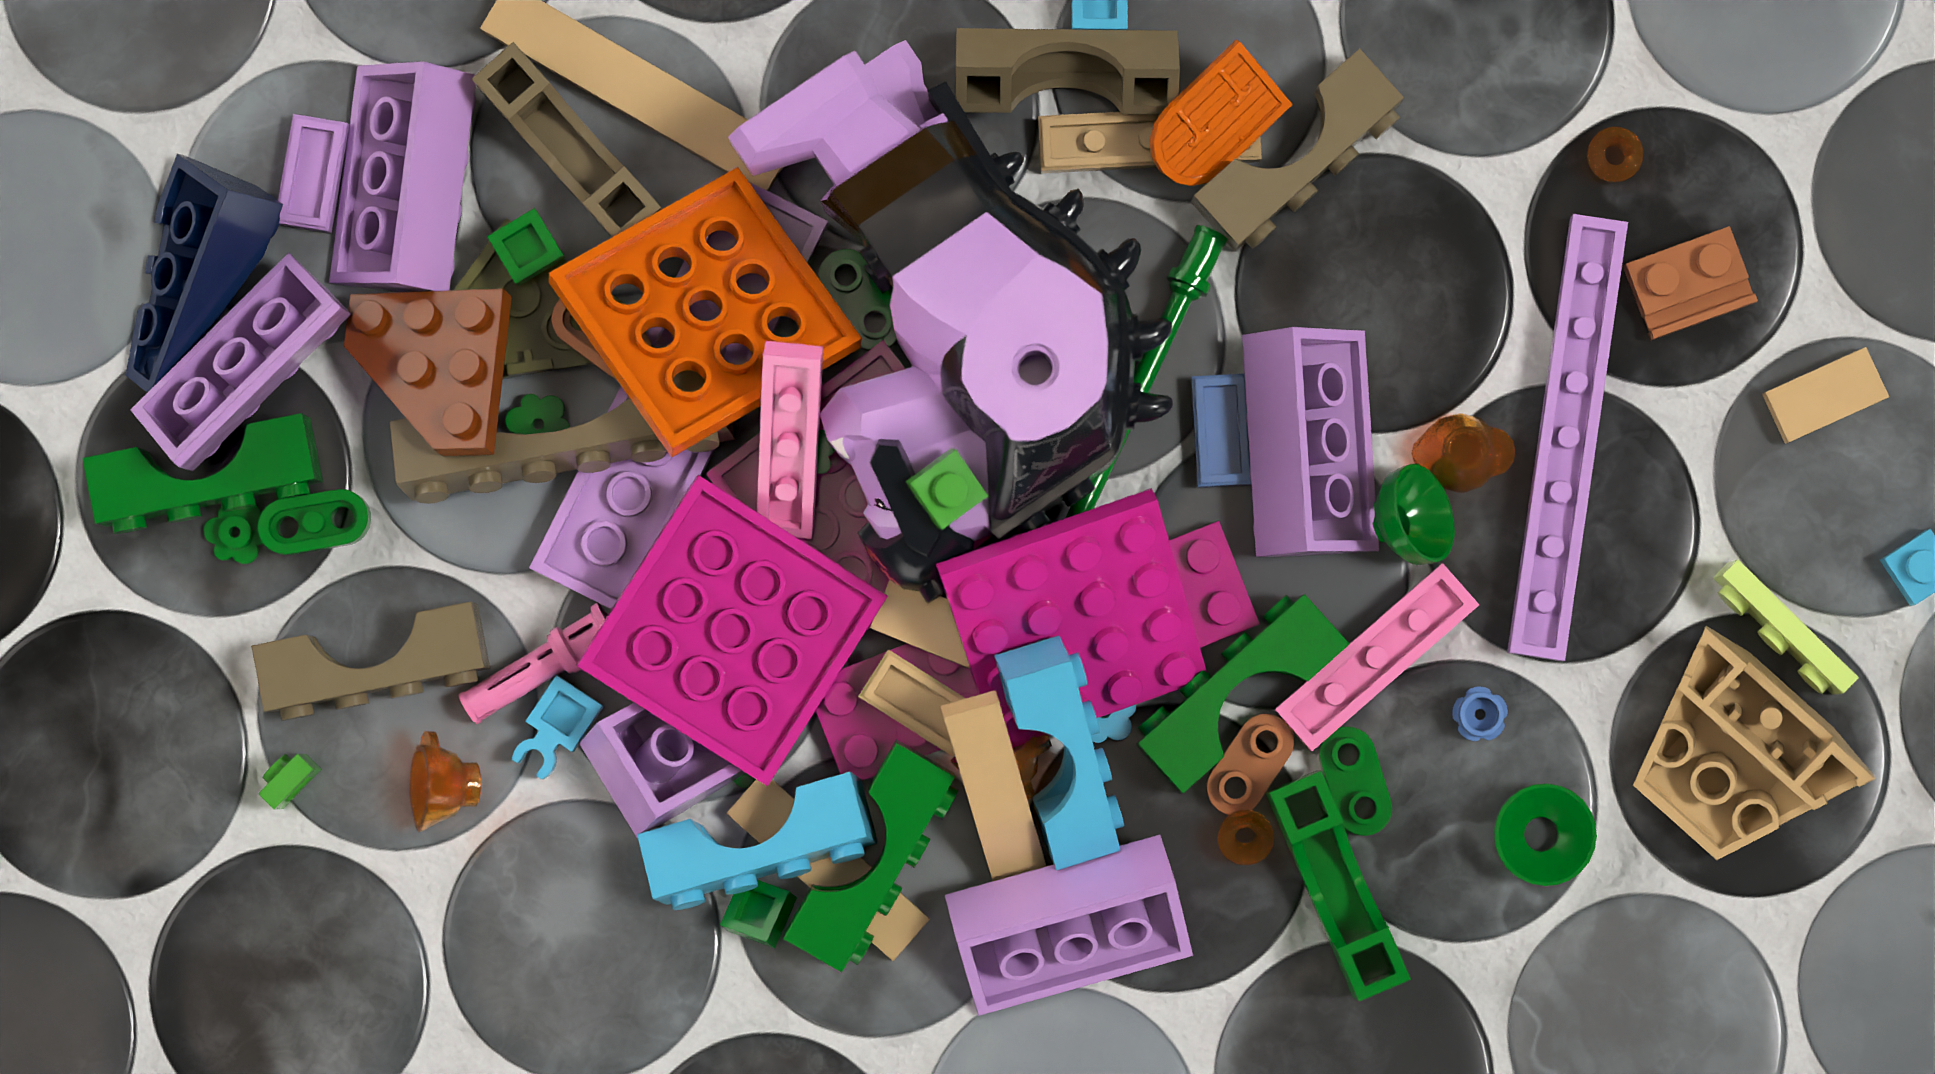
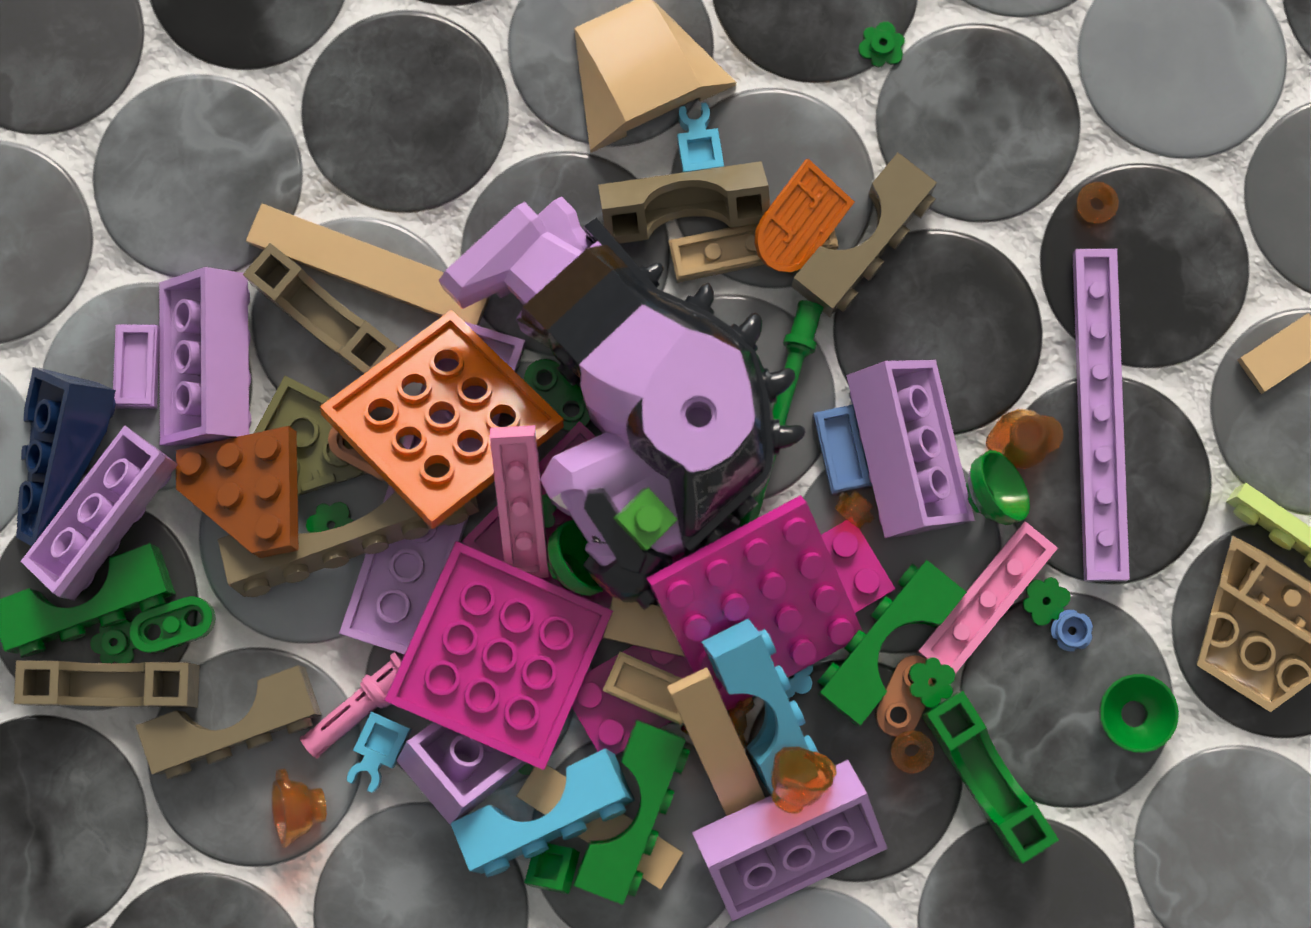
camera: 10 degrees left, 5 degrees down
bright green plate [258,753,322,810] -> none
green plate [487,208,565,286] -> none
green plate [1318,727,1392,836] -> none
nougat plate [1623,226,1758,341] -> none
none -> dark tan arch [14,661,200,708]
none -> green piece [548,520,604,596]
none -> clear orange piece [771,746,837,814]
none -> clear orange plate [835,490,875,529]
none -> green plant [909,657,955,708]
none -> green plant [1023,577,1071,626]

